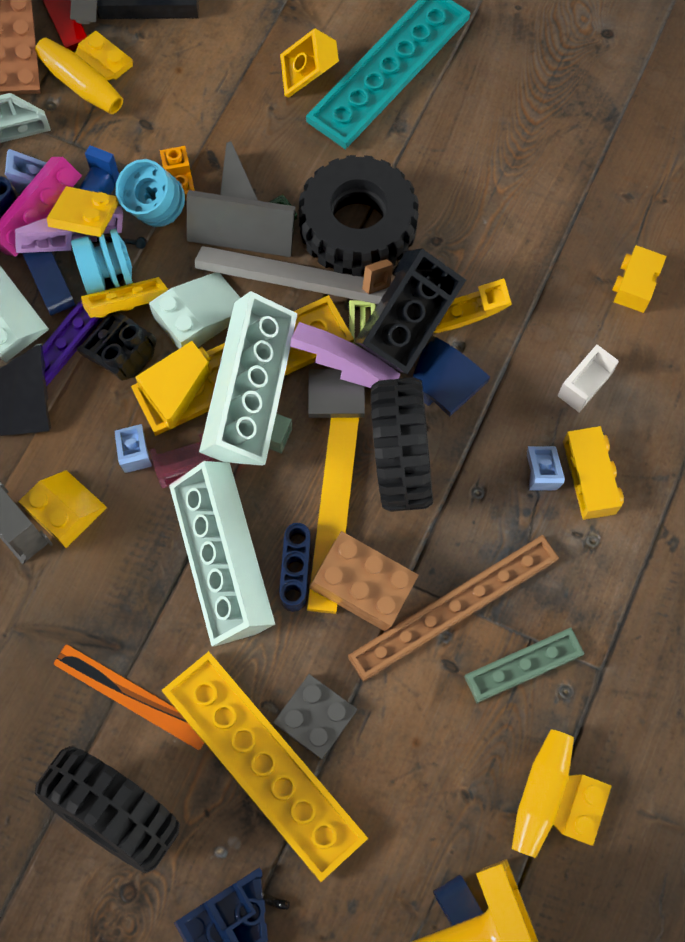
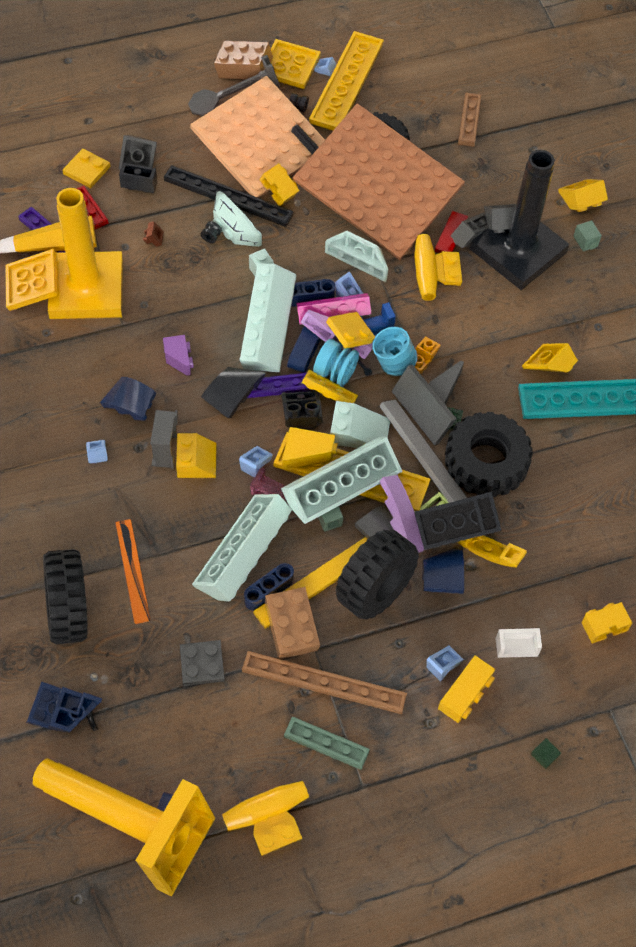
camera: 45 degrees right, 10 degrees down
yellow plate [162,651,368,883] -> none
medium nougat plate [362,259,393,294] -> none

